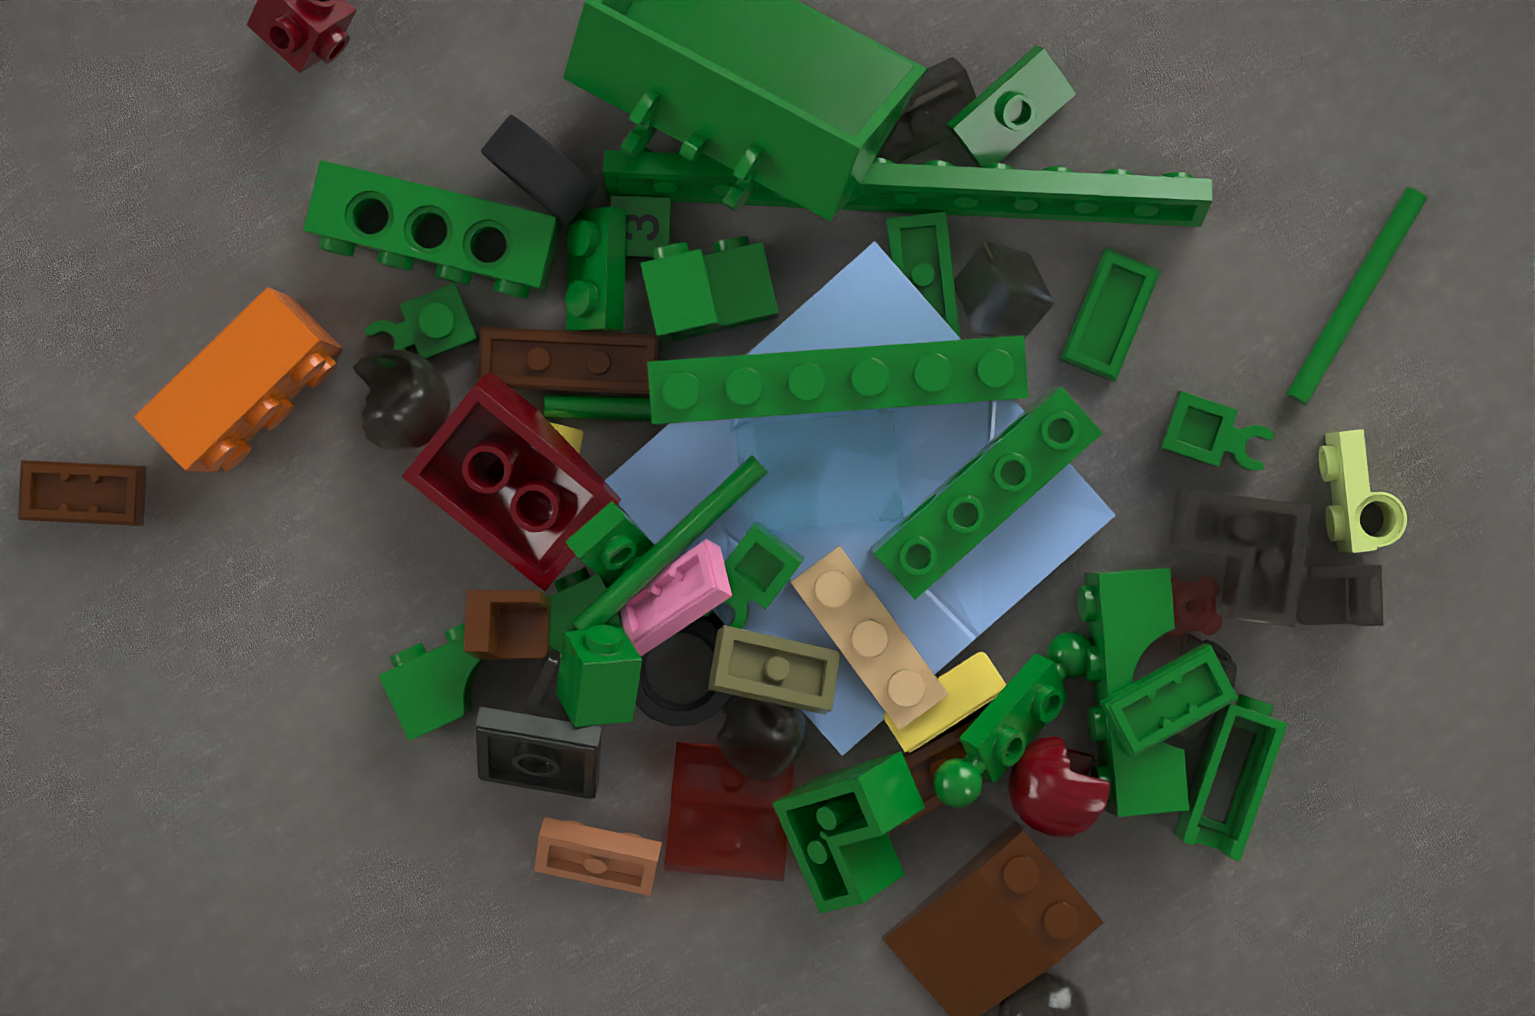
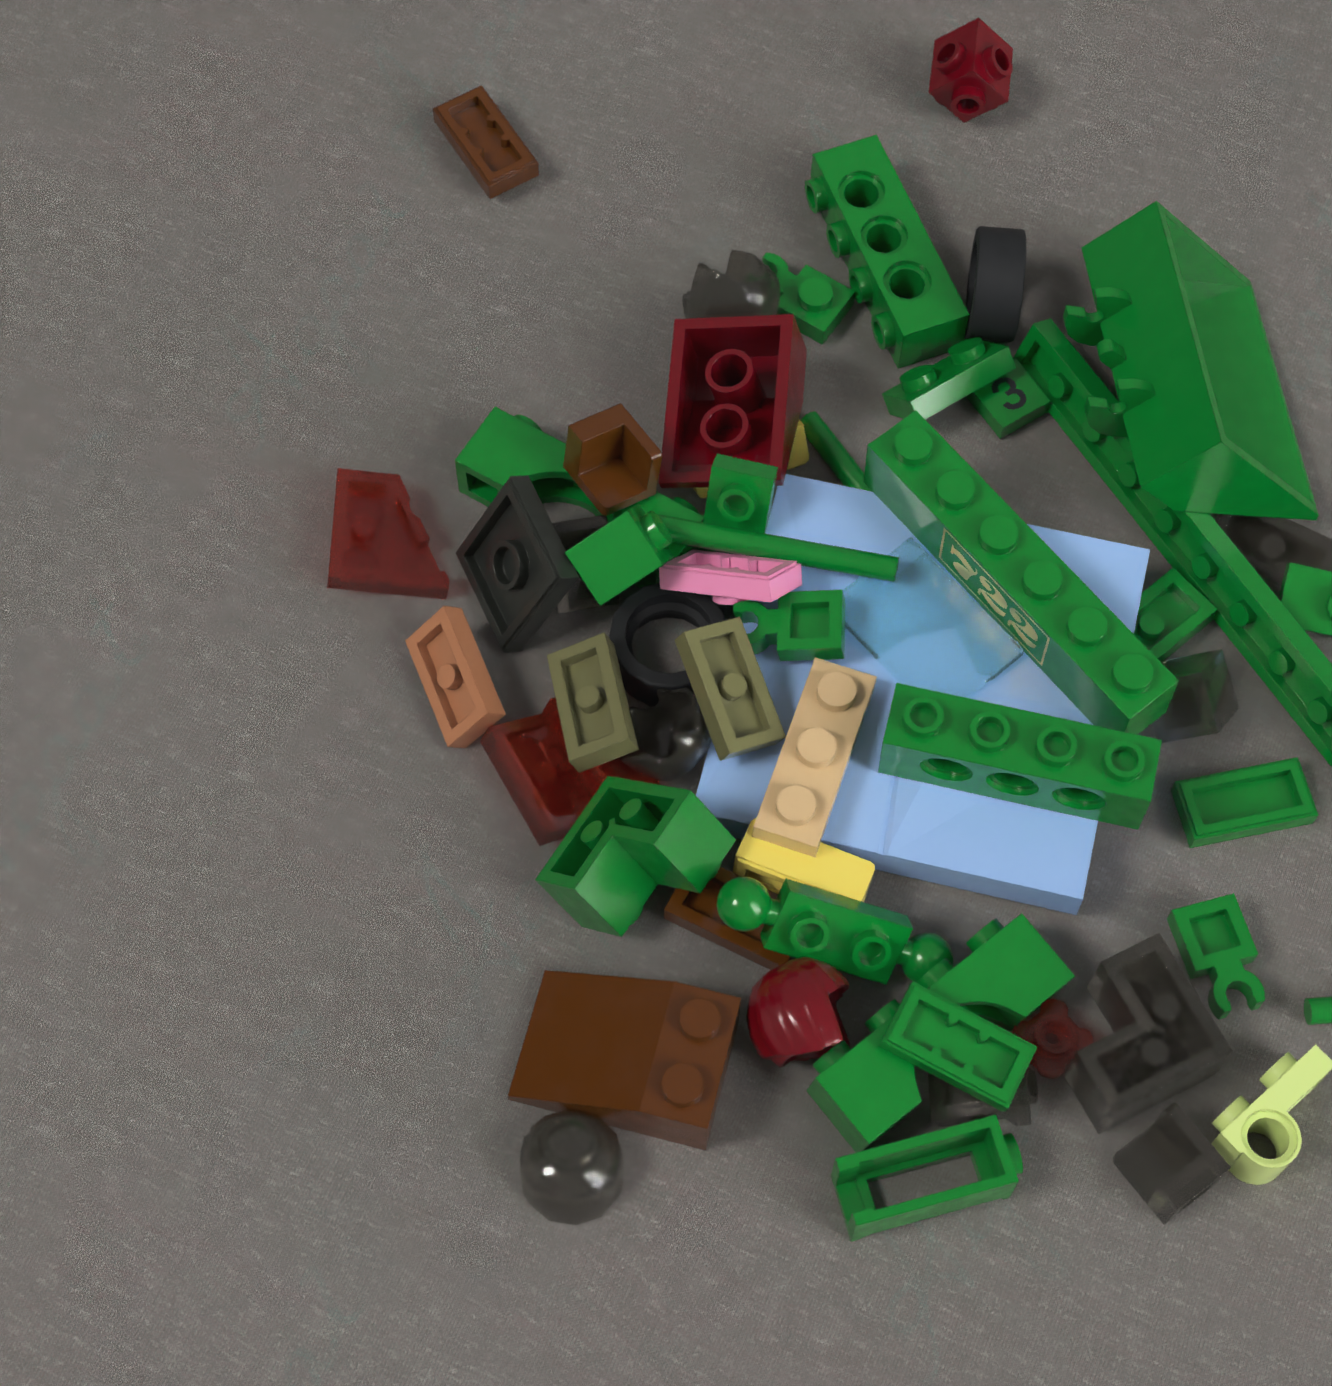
camera: 60 degrees right, 25 degrees down
orange brick [134,287,343,472] -> none
reddish brown tile [478,326,660,395] -> none
green brick [640,236,779,344] -> none
none -> clear red wing [327,468,449,600]
none -> olive plate [547,632,639,773]

